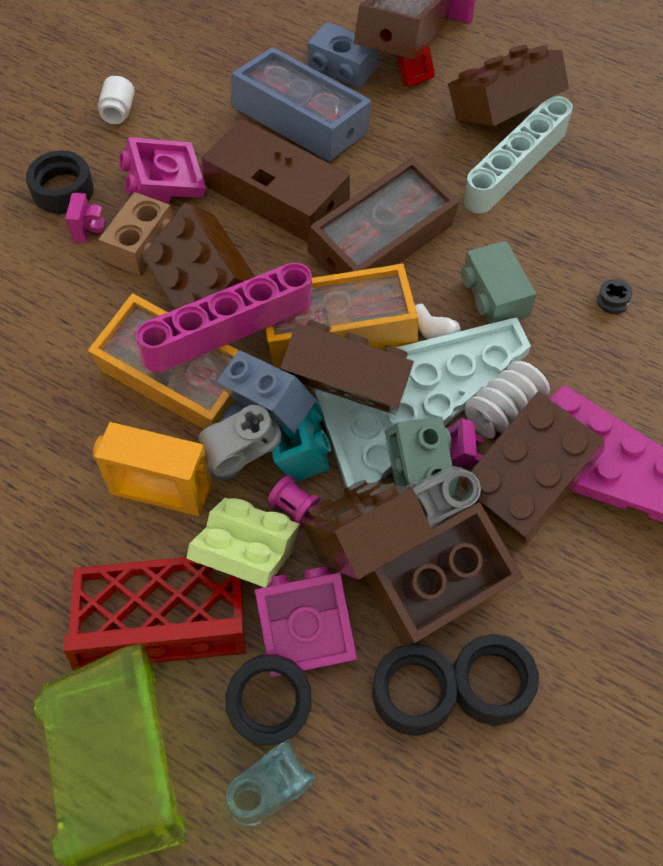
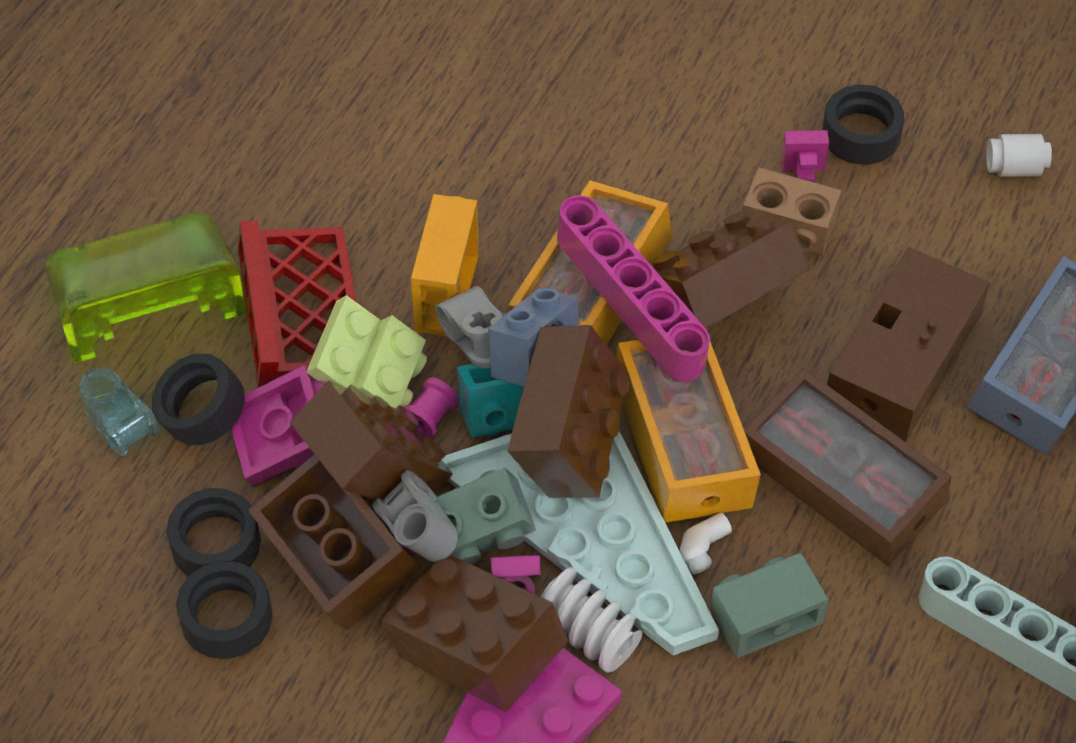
camera: 85 degrees right, 5 degrees down
dark pink plate [119,137,206,204] -> none

